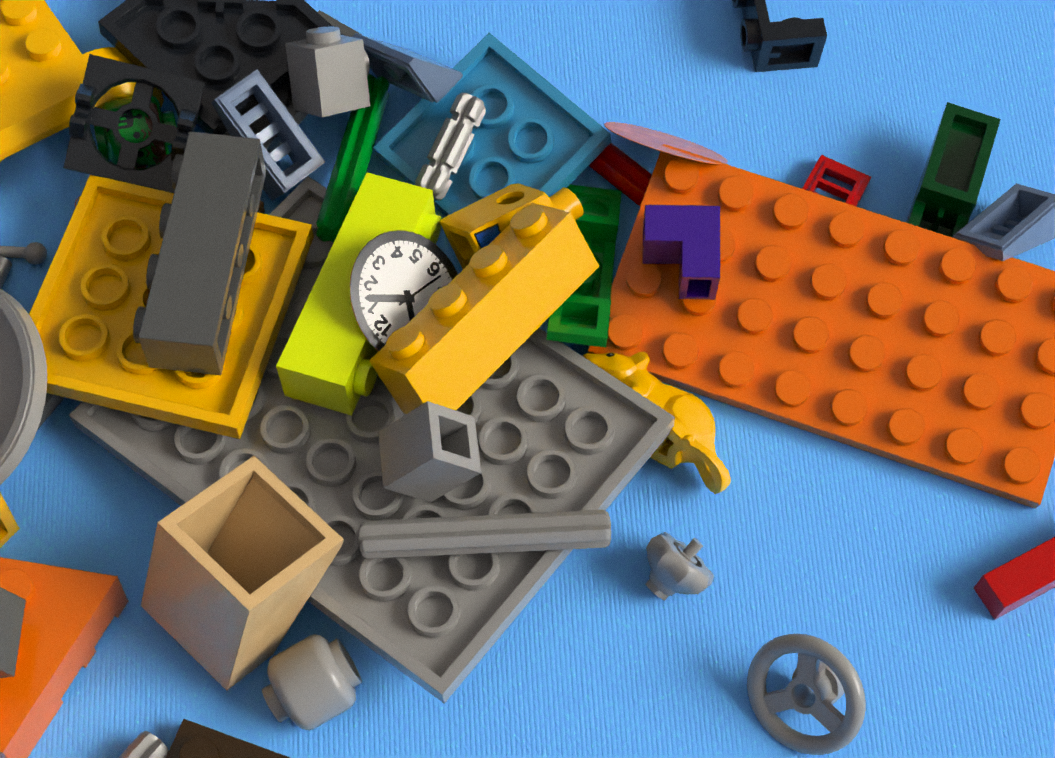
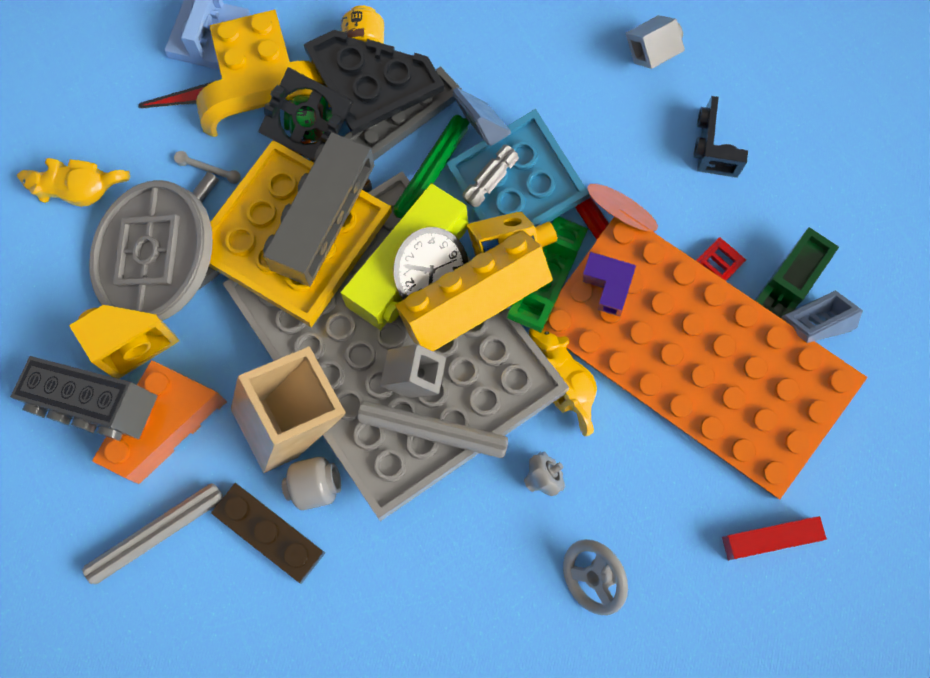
camera: 20 degrees right, 10 degrees up
sand blue slope [211,69,325,201] -> none
light grey brick [285,26,370,118] -> none

